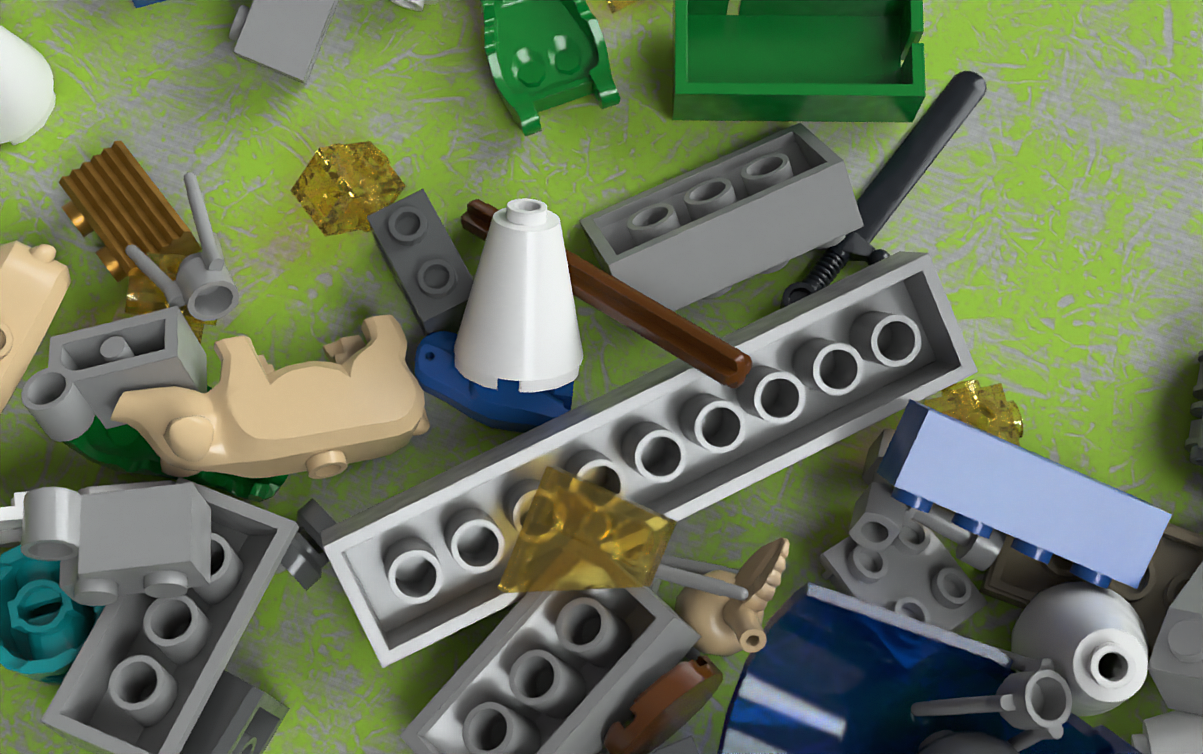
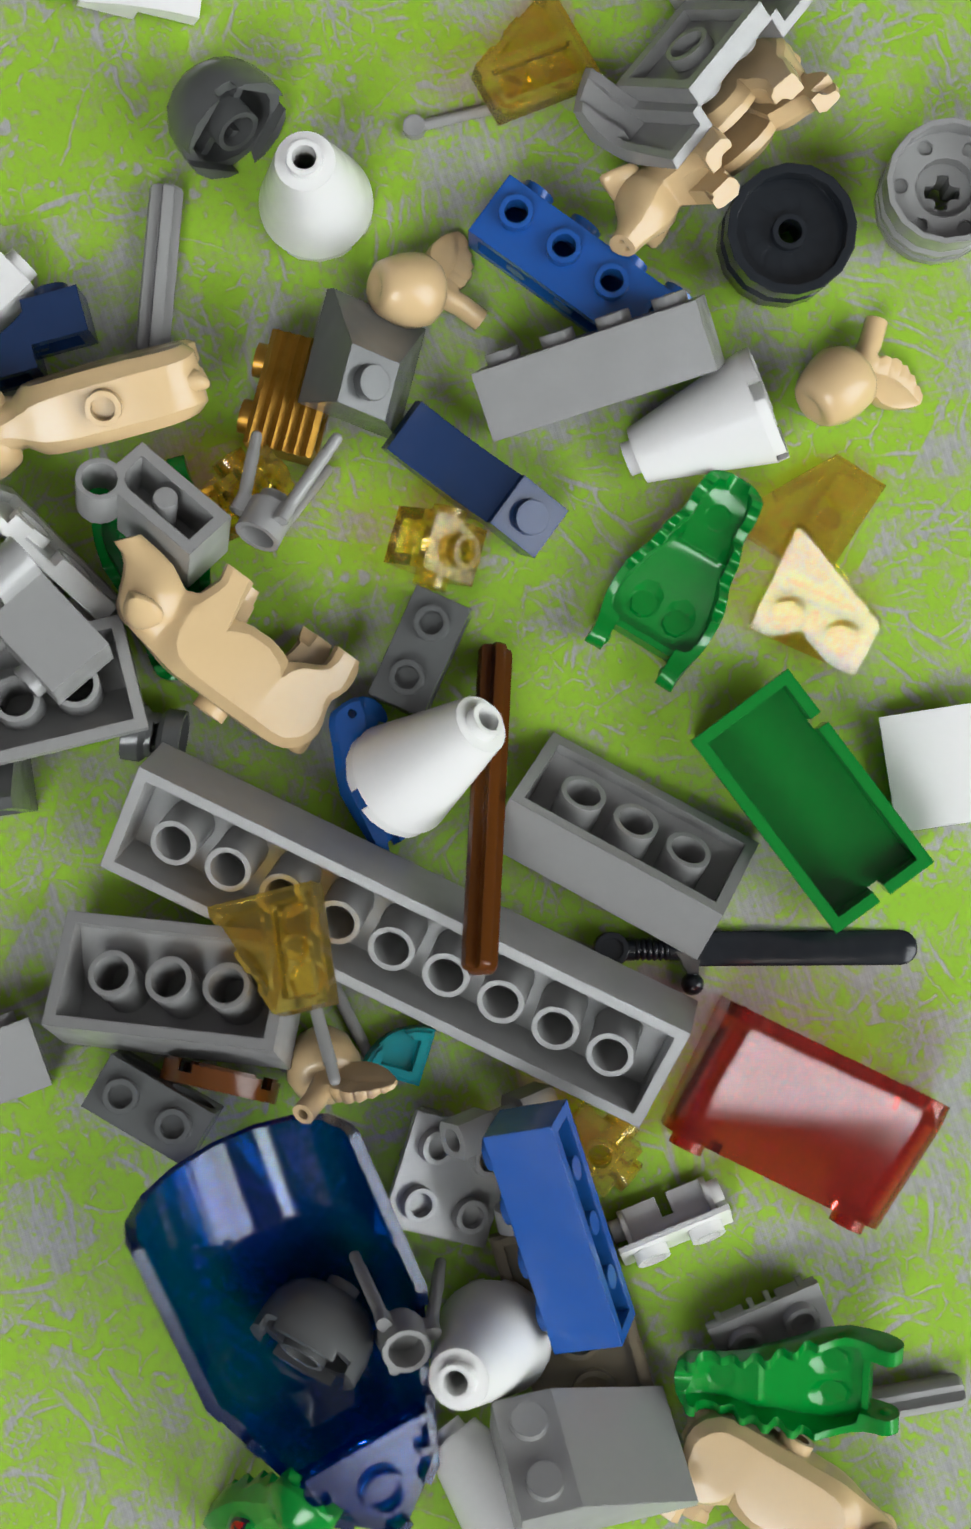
camera: 55 degrees right, 15 degrees up
none -> dark grey slope [298,288,426,439]
none -> teal tile [363,1025,436,1086]
none -> tan piece [366,231,487,330]
none -> dark blue slope [381,401,568,558]
none -> white hinge [607,1176,733,1268]
none -> clear red windscreen [661,995,950,1235]

